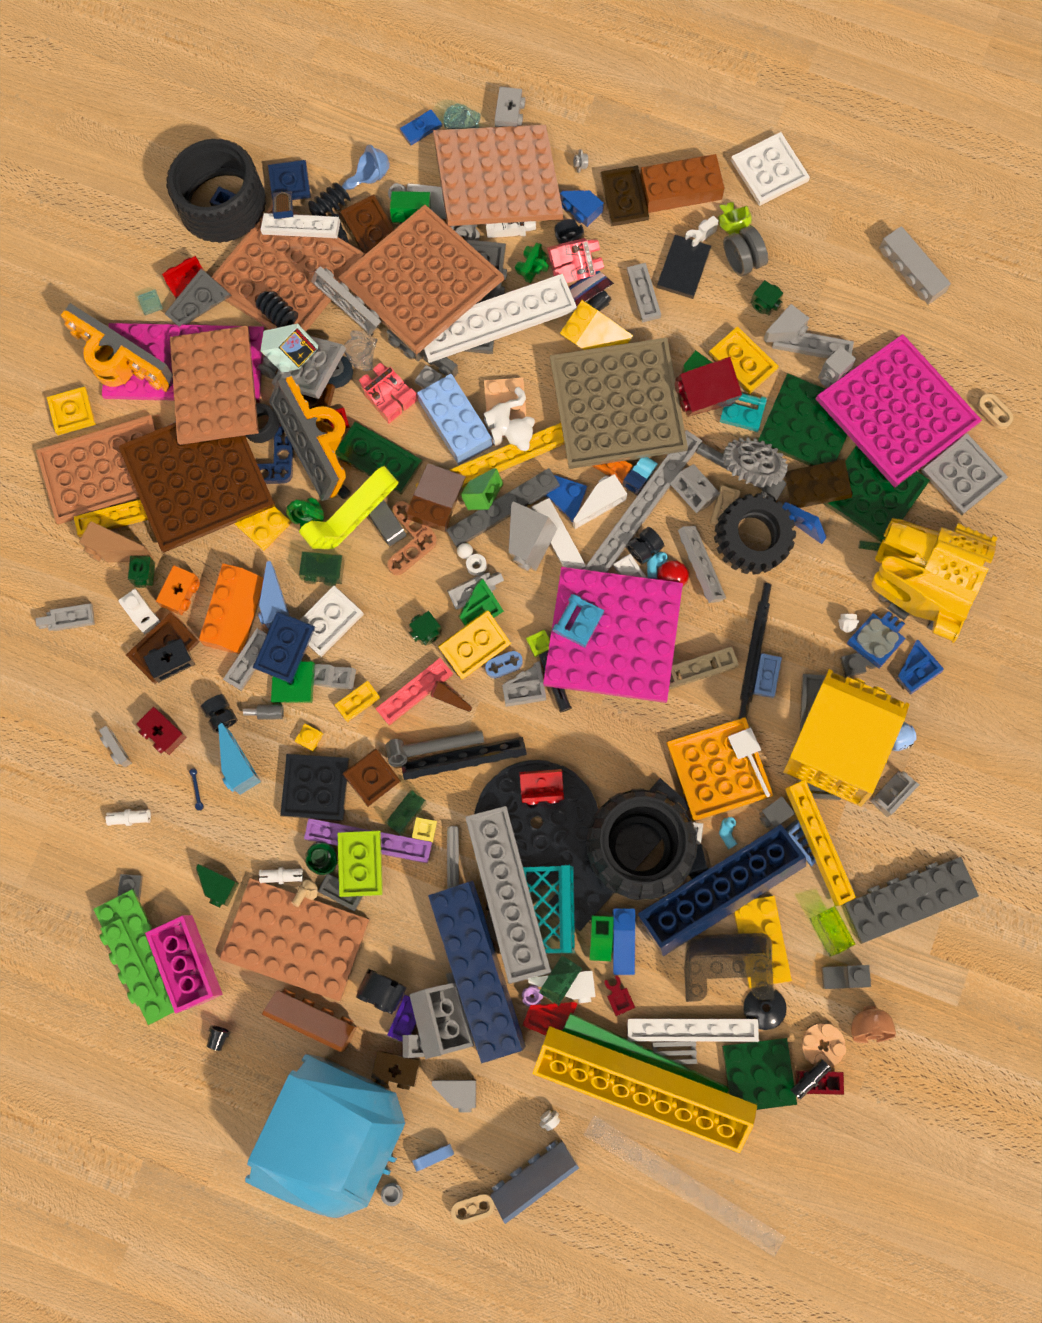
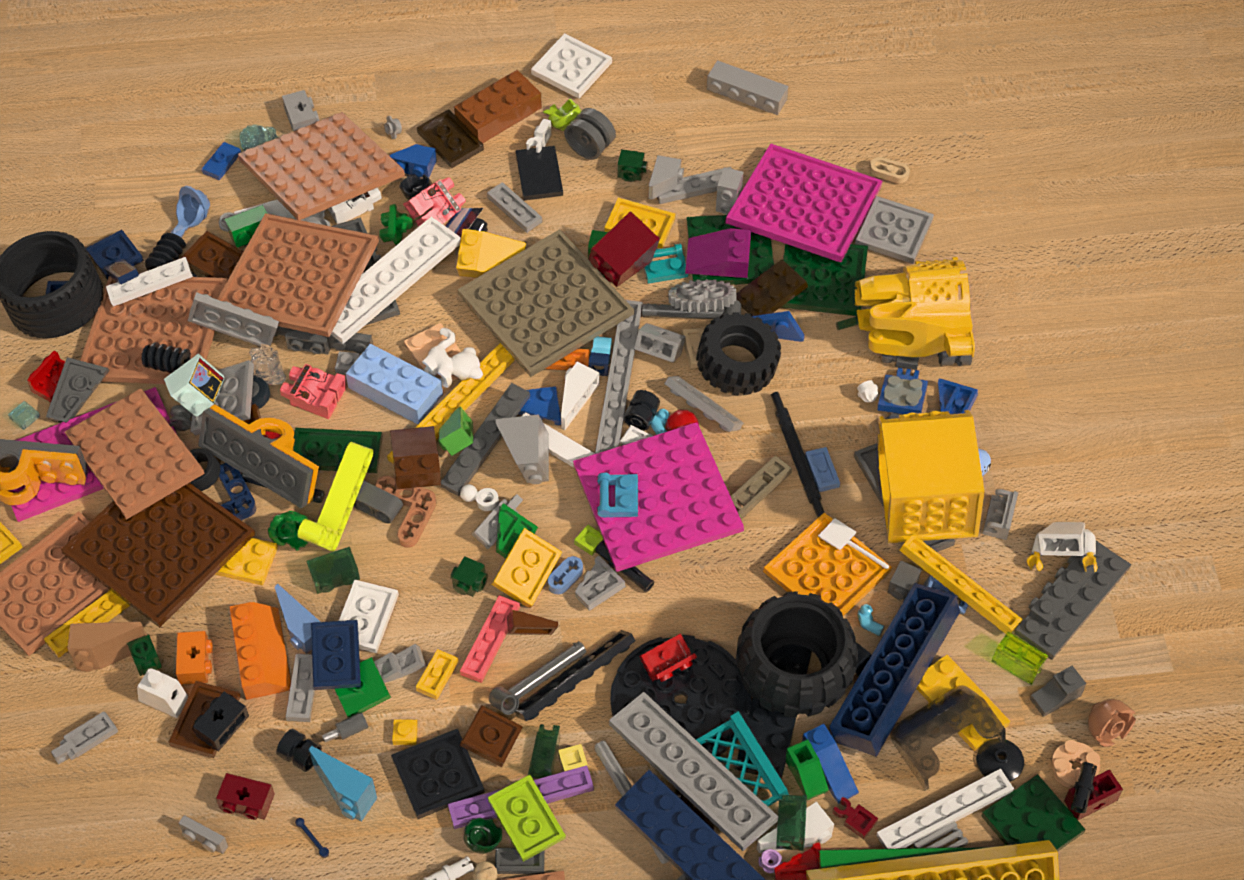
camera: 30 degrees left, 20 degrees down
none -> magenta slope [685,228,751,278]
none -> white torso [1027,522,1098,572]

